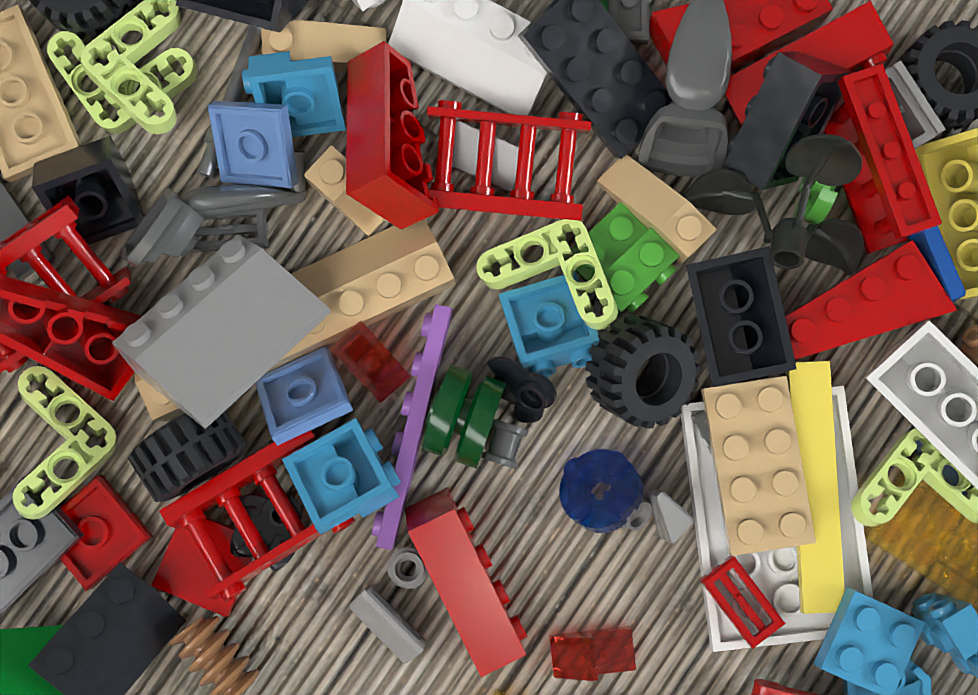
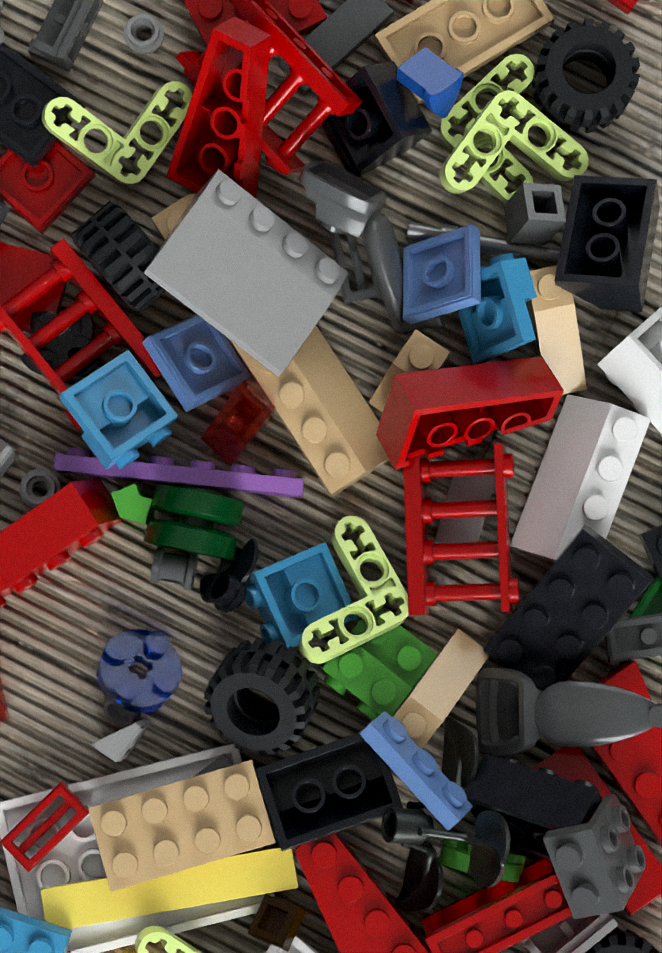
camera: 85 degrees right, 0 degrees up
none -> bright green piece [111,484,156,526]
none -> dark brown tile [247,894,306,952]
none -> medium blue plate [359,711,473,831]
none -> tile [396,47,464,118]
none -> dark grey brick [504,183,566,245]
none -> dark grey bracket [543,794,646,919]

